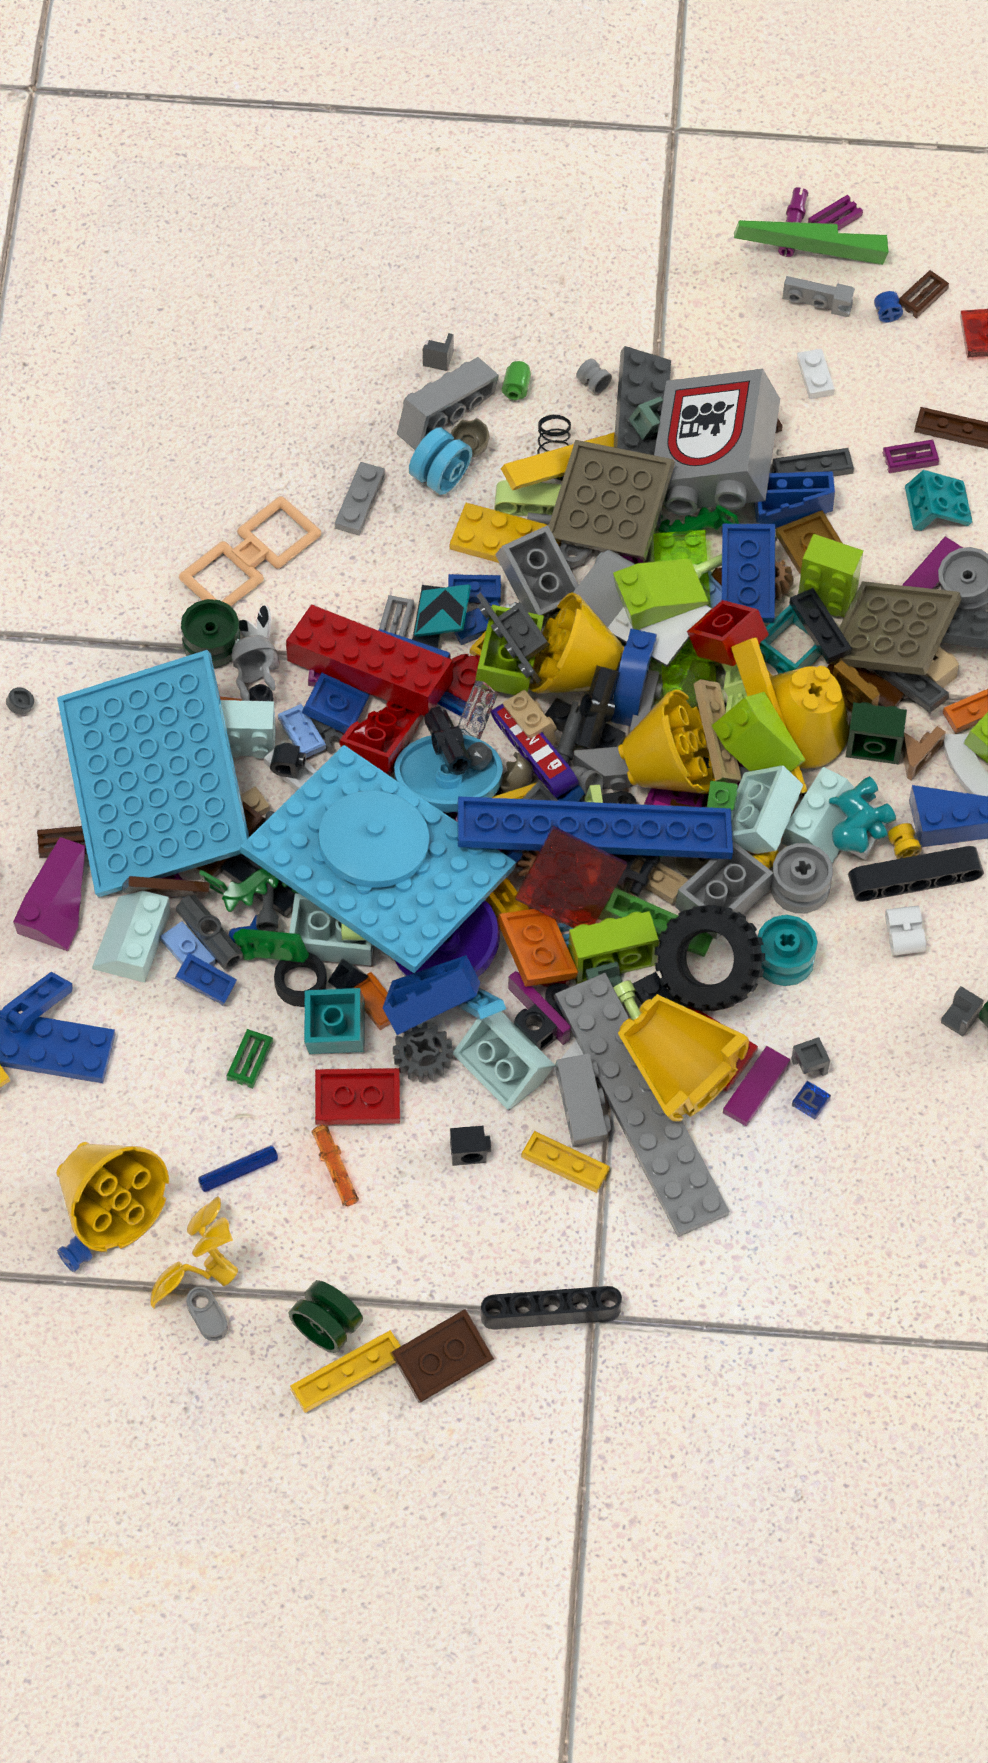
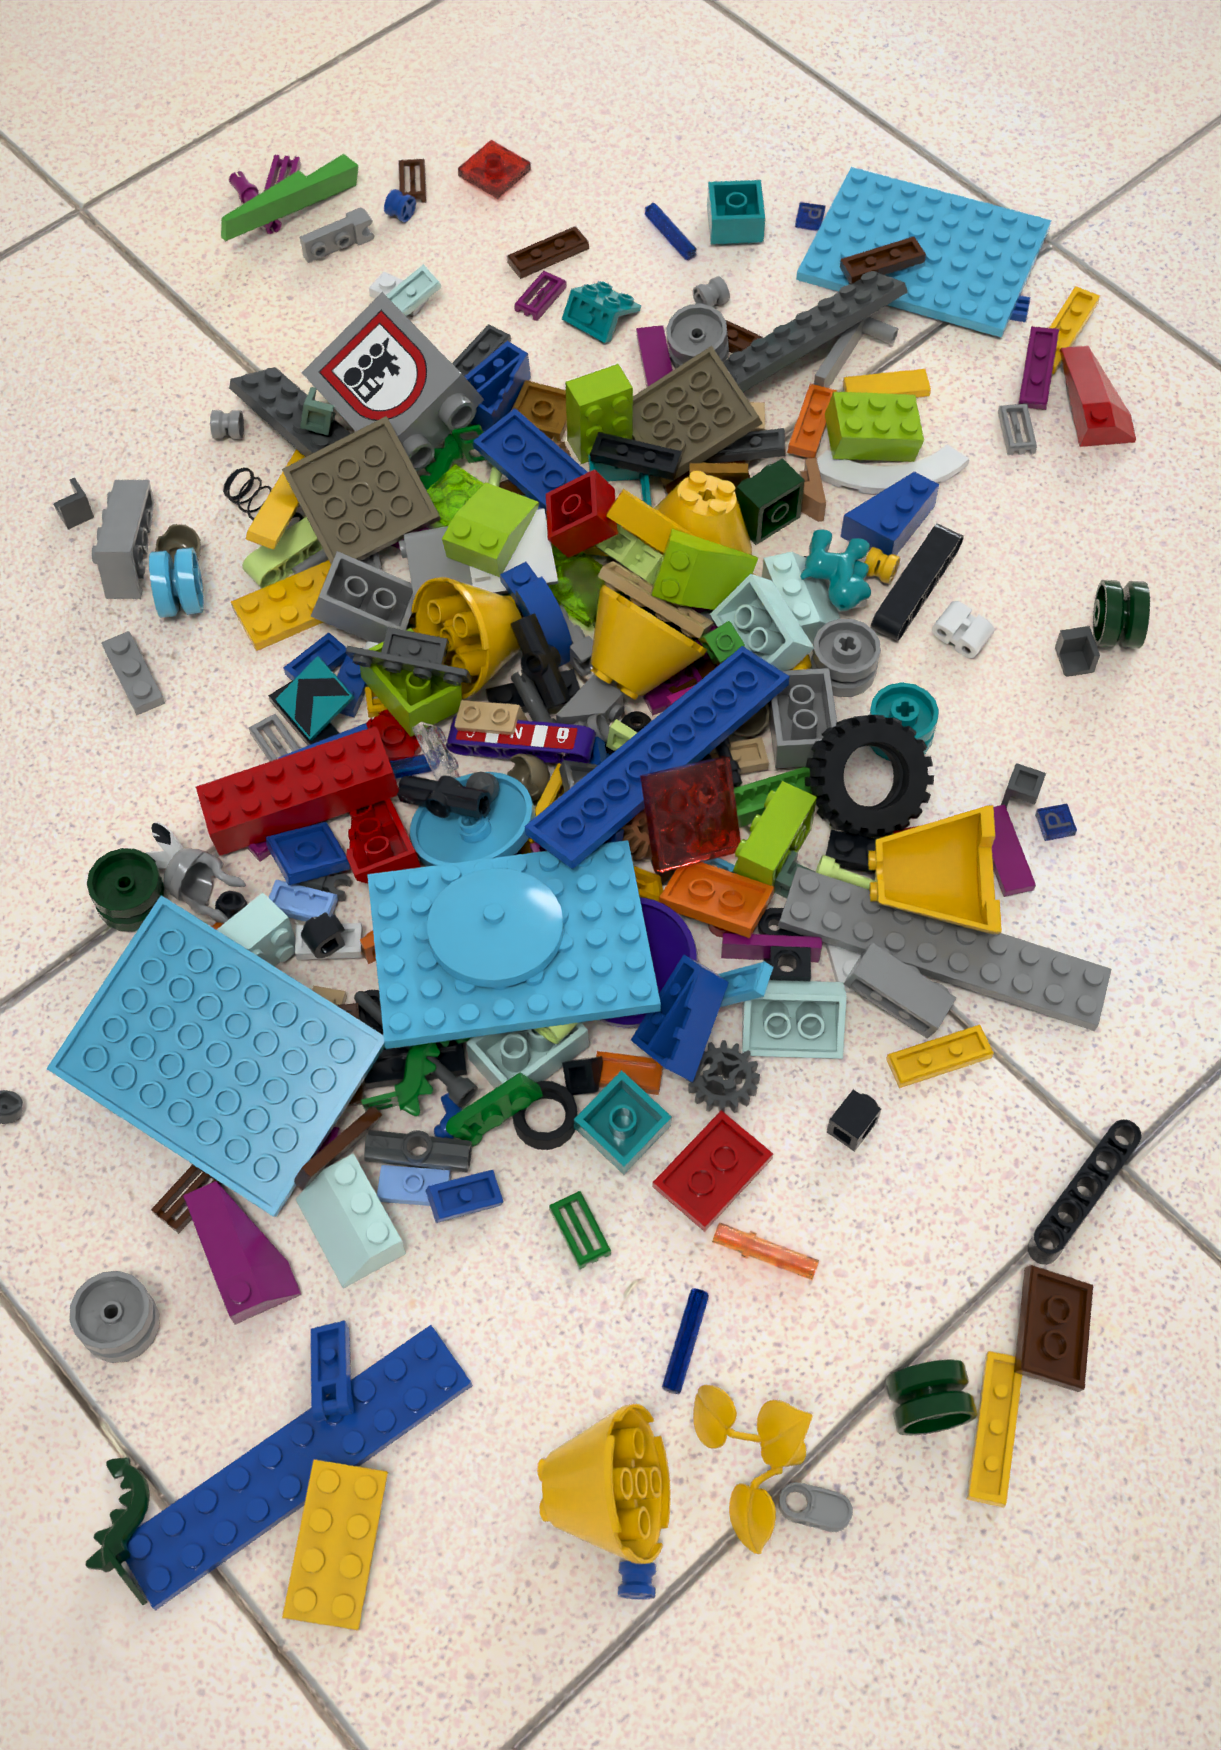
camera: 45 degrees left, 0 degrees up
light nougat bar [179,496,321,606] -> none
bright green brick [502,361,531,400] -> none
none -> light aqua tile [386,264,442,317]

